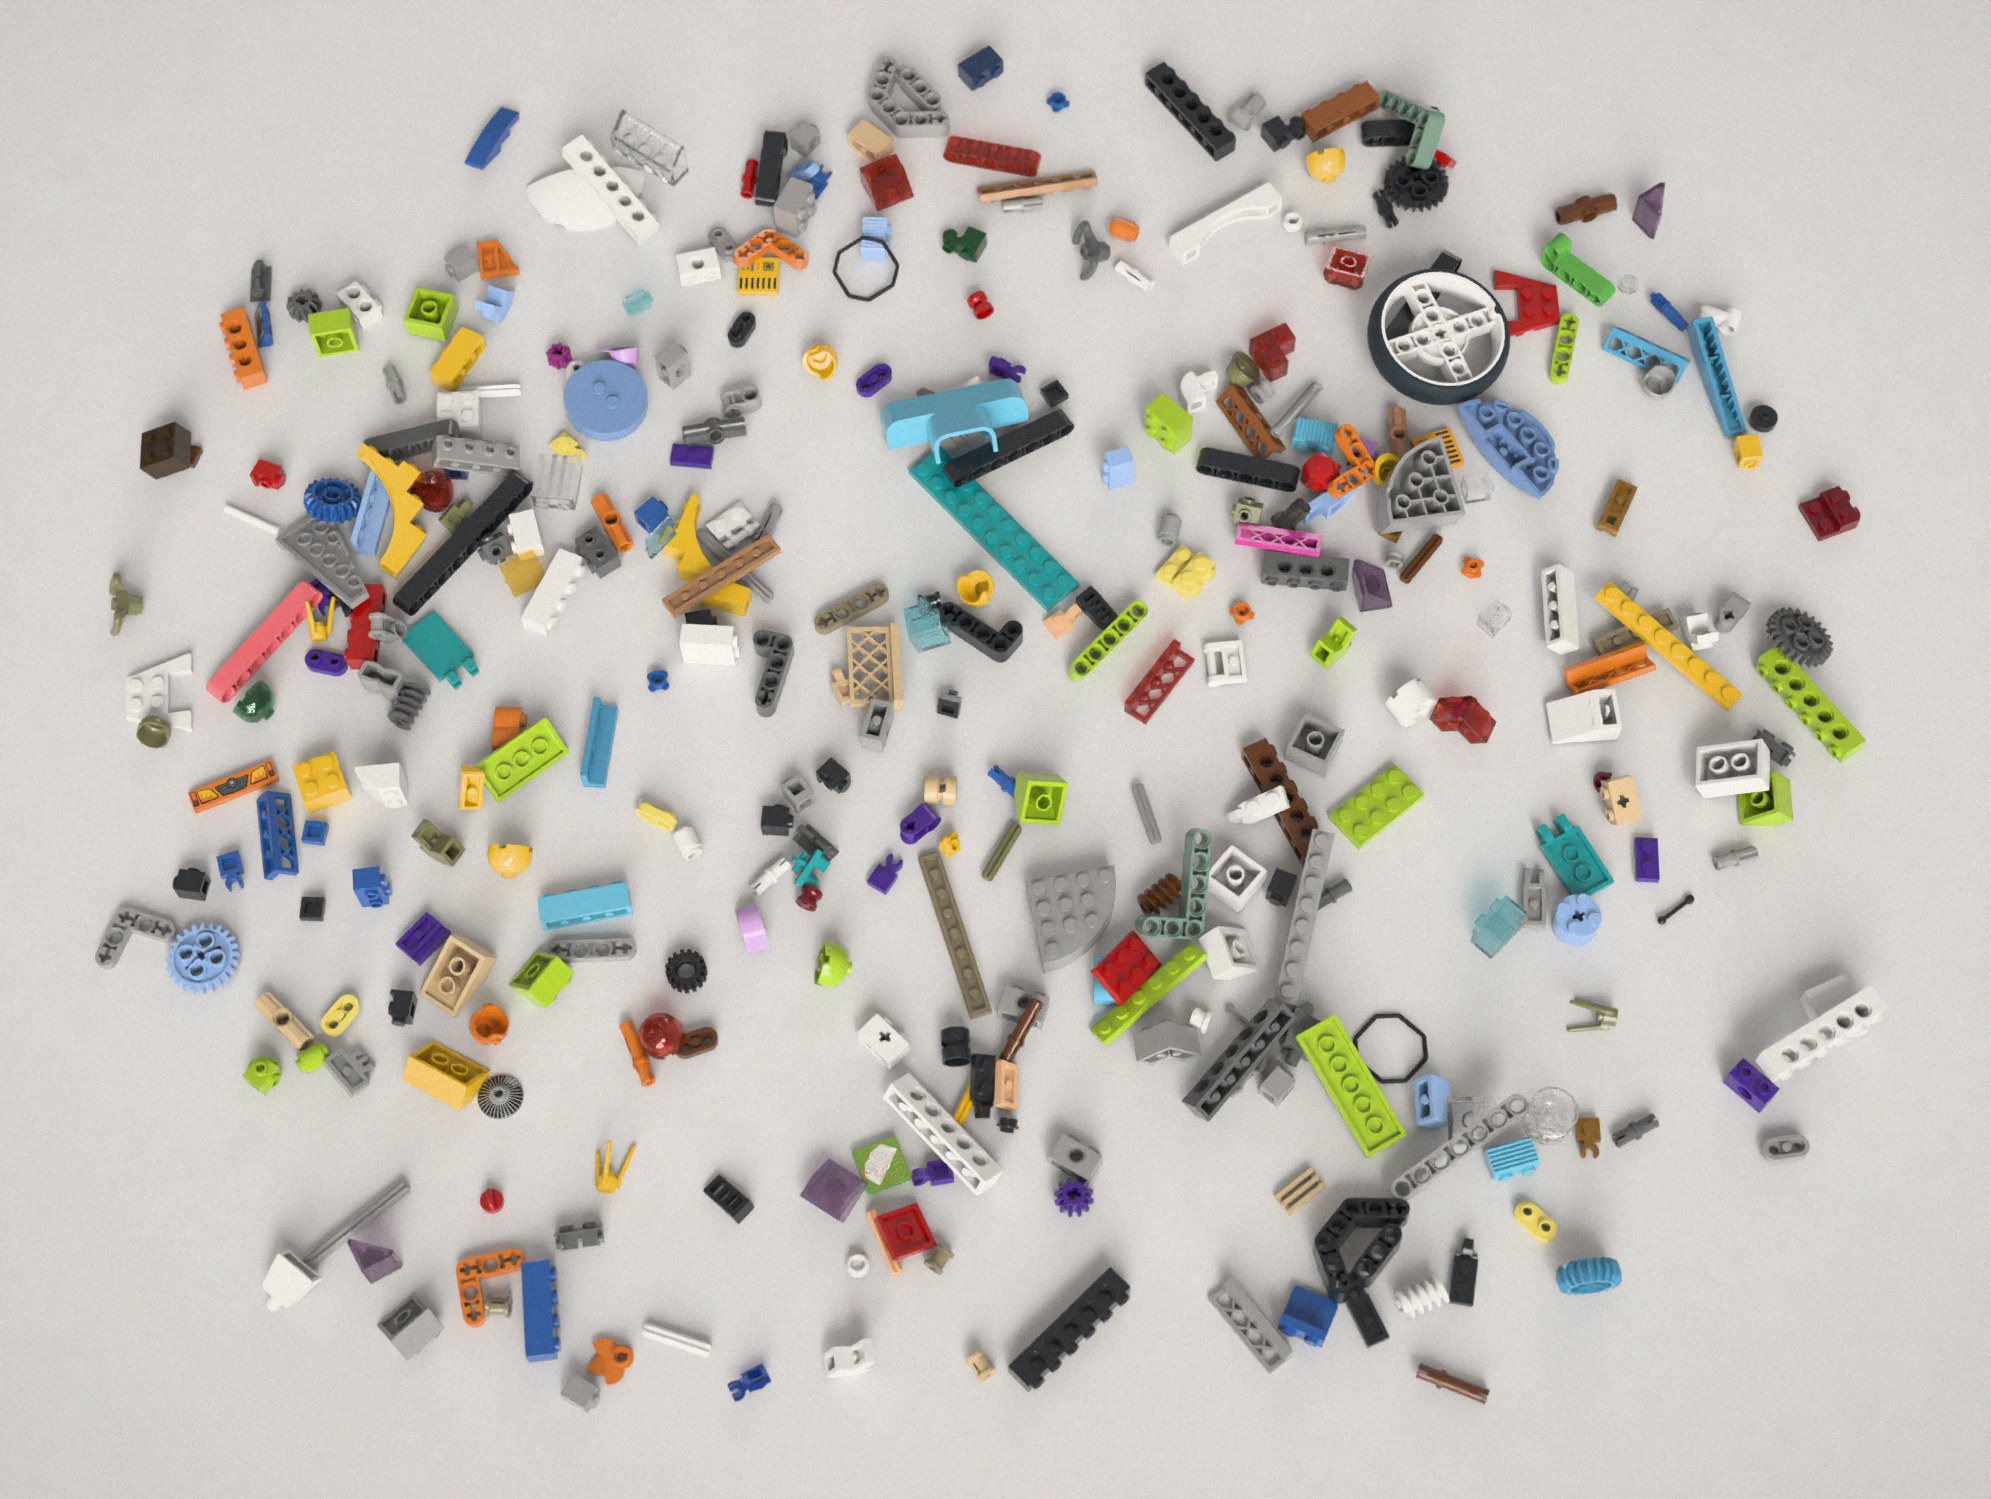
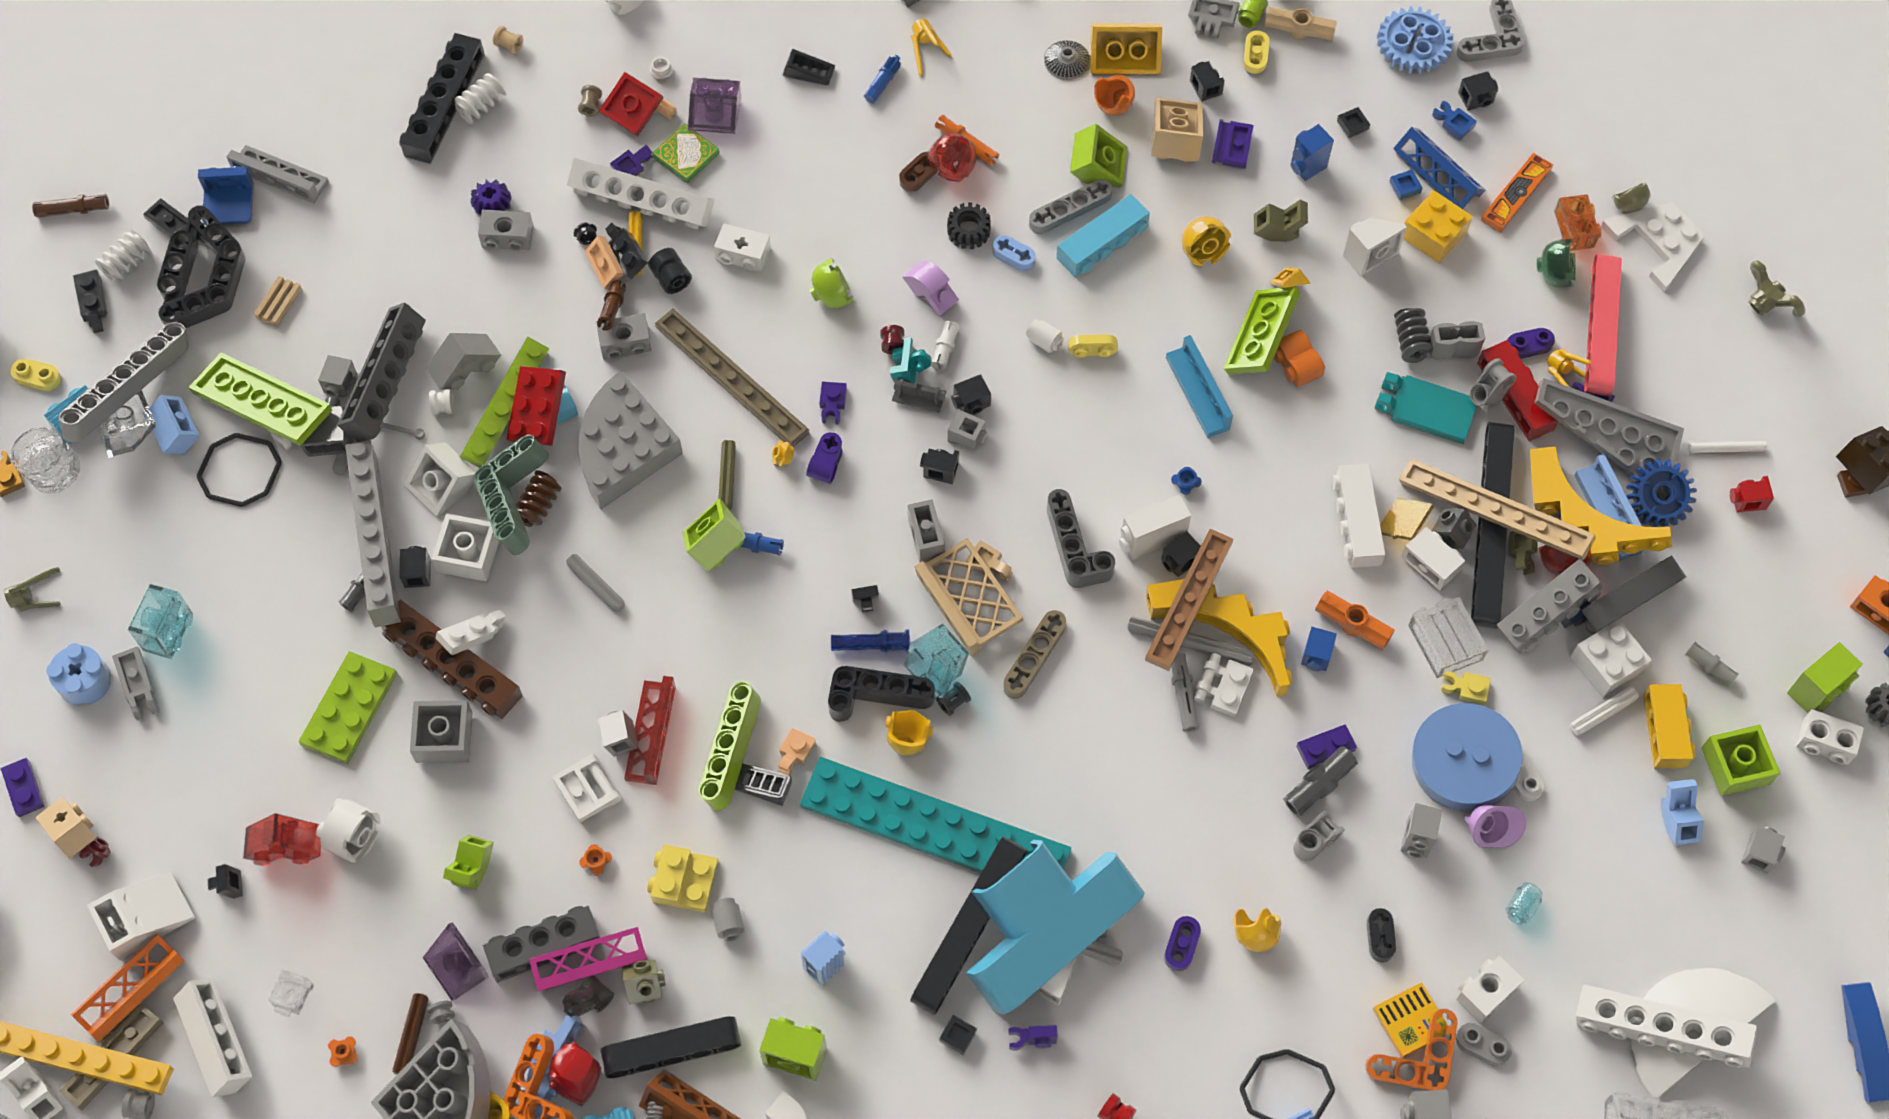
camera: 150 degrees right, 0 degrees up
orange wing [477,240,520,280] -> none
magenta gear [546,343,573,370] -> none
dark grey brick [575,526,622,579] -> none
clear light blue piece [645,515,676,559] -> none
tan wheel [924,775,957,805] -> none
teal tile [1535,813,1615,897] -> none
none -> black tile [207,864,243,899]
none -> white piece [455,74,507,125]
none -> brick [598,710,638,757]
none -> clear blue pin [831,629,910,653]
none -> blue piece [864,55,901,104]
none -> light blue beam [993,235,1035,271]
none -> tan plate [1399,458,1596,560]
none -> clear orange brick [1554,194,1601,251]

